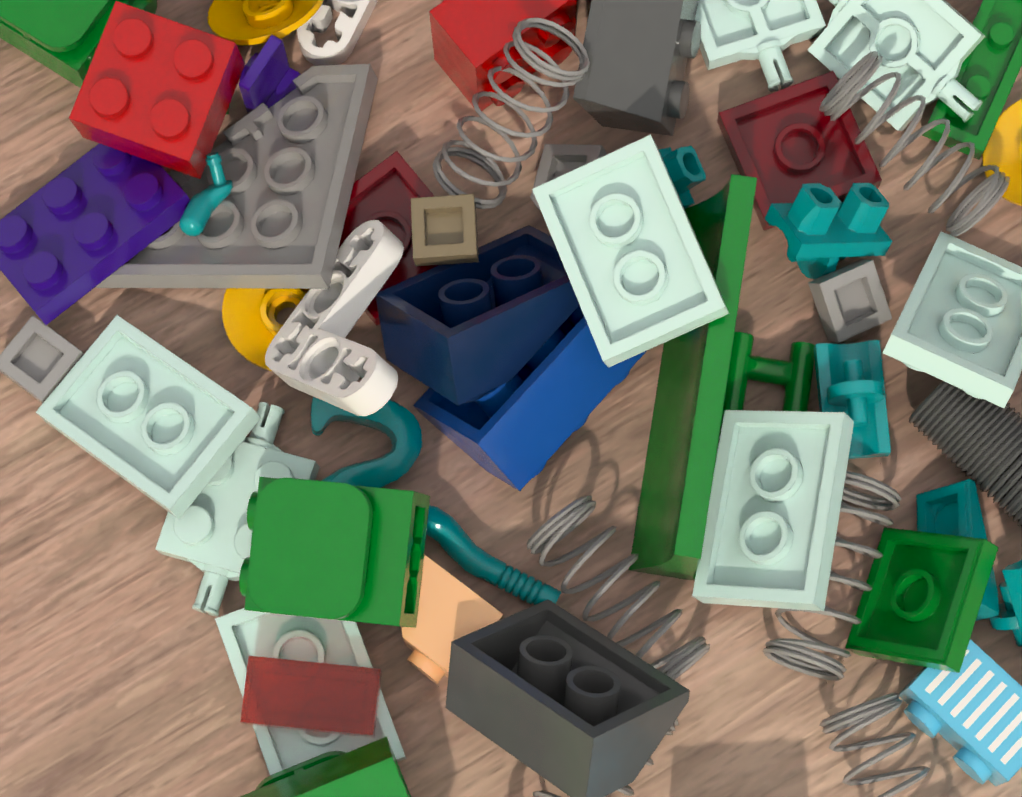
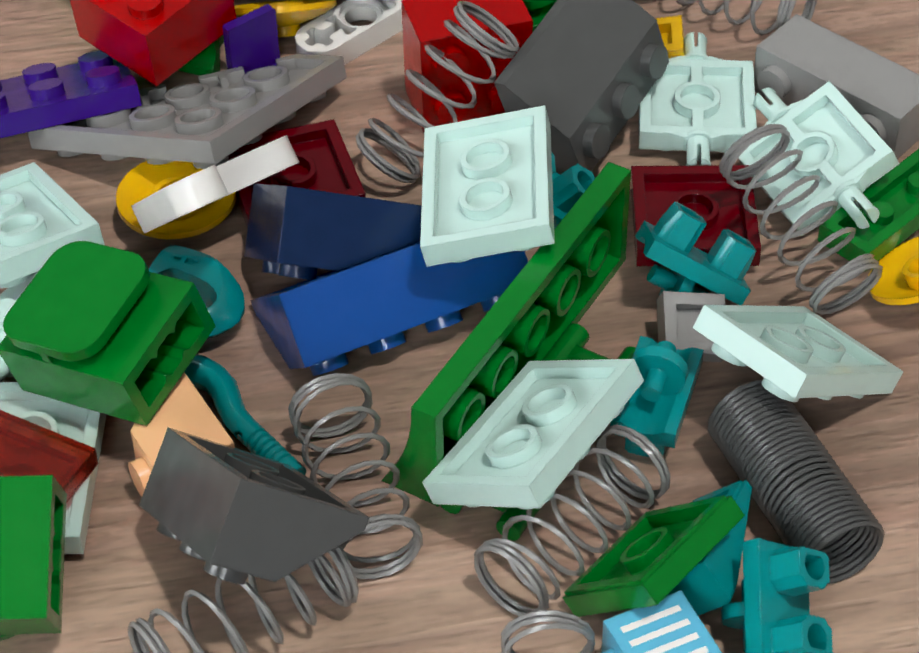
camera: 20 degrees right, 30 degrees down
teal piece [179,152,233,236] -> none
dark tan plate [411,194,479,266] -> none

